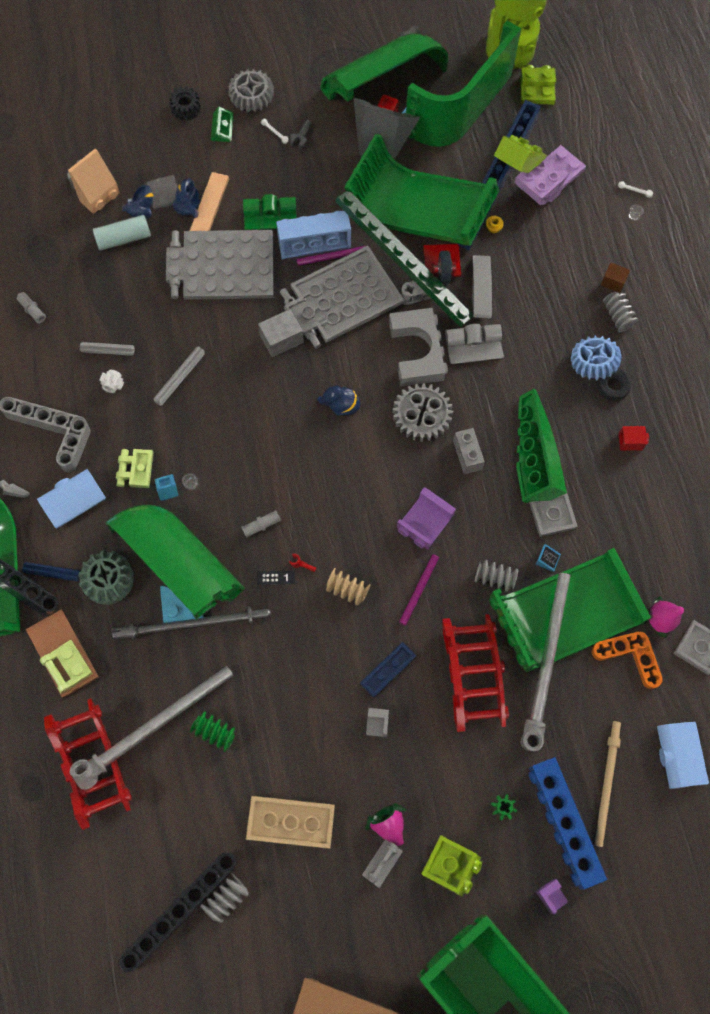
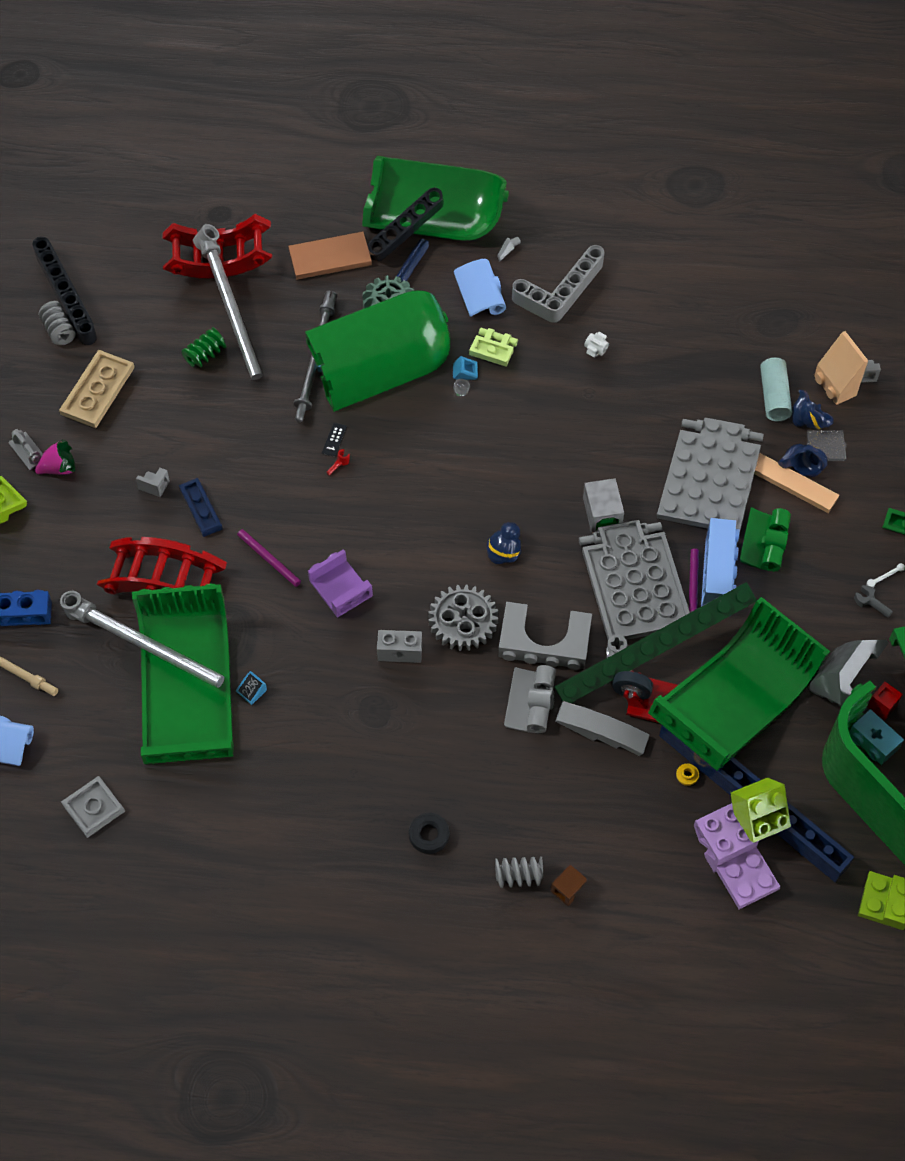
camera: 110 degrees right, 10 degrees down
light grey axle [17,292,46,324] -> none
yellowish green plate [40,640,93,694] -> none
light grey axle [80,342,135,356] -> none
light grey axle [153,347,205,406] -> none
light grey pin [241,510,281,538] -> none
tan piece [326,568,371,605] -> none
light grey piece [475,560,518,591] -> none
green gear [490,794,517,821] -> none
green wedge [516,389,567,503] -> none
light grey tile [529,493,578,537] -> none
light blue gear [571,335,622,381] -> none
orange beam [592,632,662,689] -> none
white hinge [618,182,653,198] -> none
red brick [619,426,649,451] -> none
clear hinge [629,205,644,220] -> none
dark pink hat [649,596,684,638] -> none

